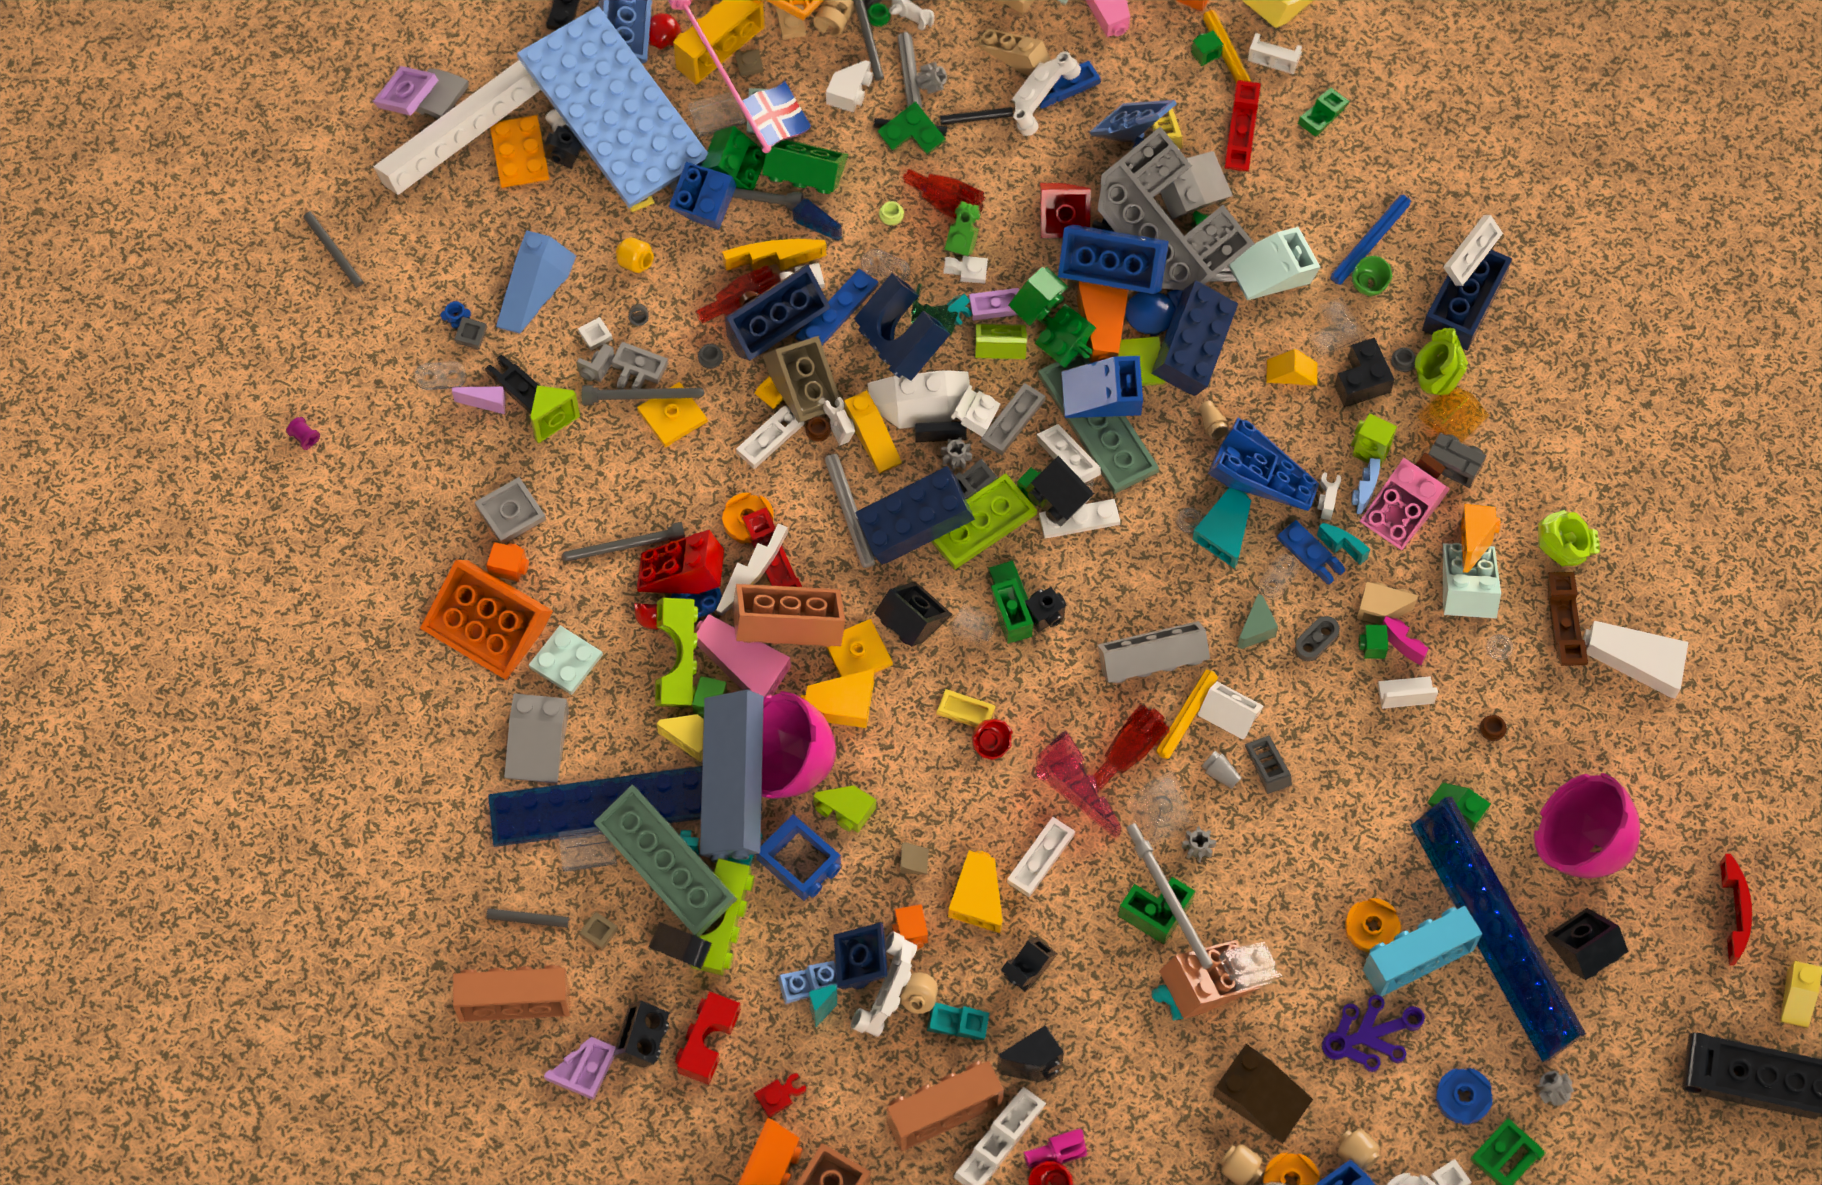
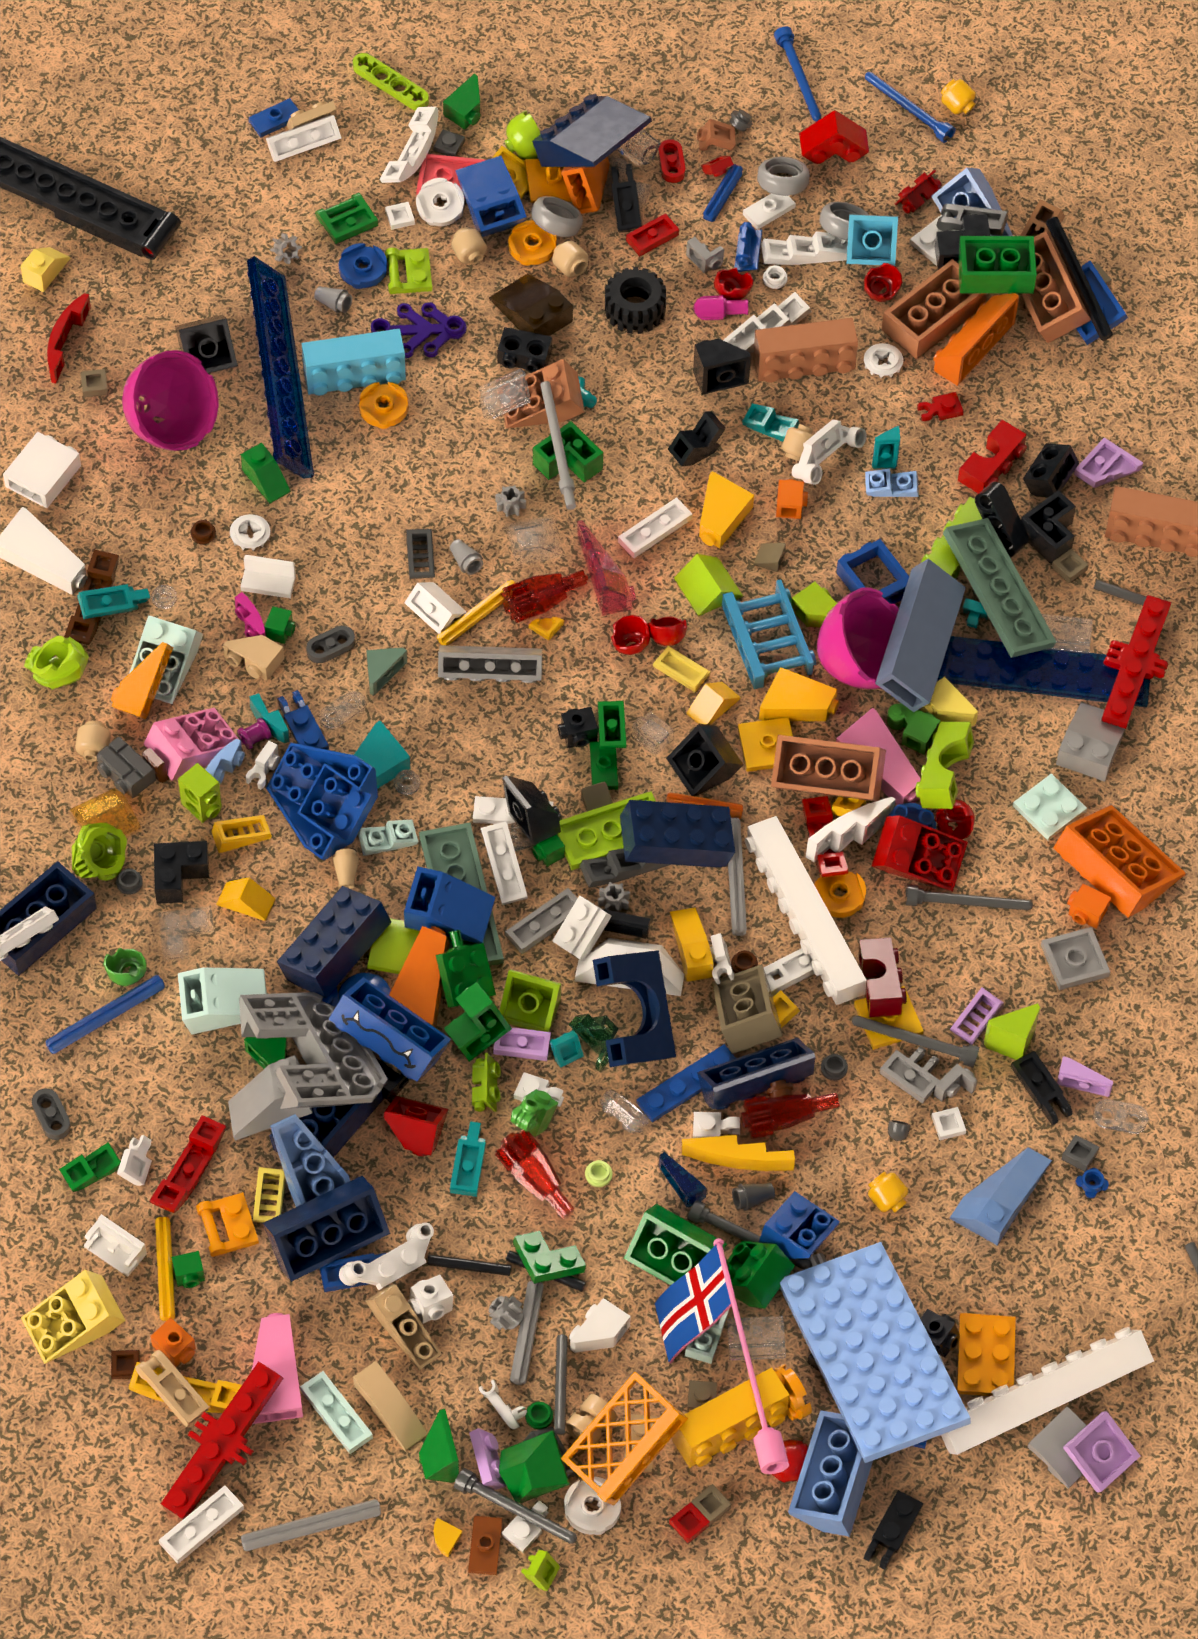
camera: 165 degrees left, 5 degrees down
dark blue slope [834,922,888,990] -> none
none -> white brick [3,432,81,508]
none -> dark grey plate [32,1088,71,1140]
none -> tan head [75,721,111,762]
none -> teal hinge [77,584,150,619]
none -> dark tan plate [80,369,108,398]
none -> white plate [117,1135,152,1186]
none -> light orange plate [196,1192,259,1257]
none -> yellow slope [212,815,272,853]
none -> white gear [230,514,270,551]
none -> magenta bush [237,717,272,750]
none -> dark blue brick [263,1176,391,1282]
none -> light grey cone [314,286,352,313]
none -> light aqua slope [358,820,418,856]
none -> lime plate [385,248,432,294]
none -> white brick [408,1275,453,1323]
none -> teal hinge [450,1121,486,1197]
none -> lime hinge [471,1053,501,1112]
none -> black brick [497,327,552,373]
none -> yellow tile [529,617,564,641]
none -> dark tan slope [581,782,612,811]
none -> black tyre [605,267,666,334]
none -> red hair [611,615,650,655]
none -> orange axle [666,792,743,819]
none -> lime slope [674,554,743,617]
none -> yellow slope [686,682,741,725]
none -> dark azure fence [722,580,816,689]
none -> dark grey cone [732,1182,775,1211]
none -> white brick [745,816,867,1005]
none -> light orange plate [773,1364,812,1421]
none -> arch [858,937,907,1018]
none -> white gear [864,343,903,378]
none -> lavender slope [950,987,1004,1045]
none -> black brick [1021,490,1076,565]
none -> red hinge [1101,595,1172,729]

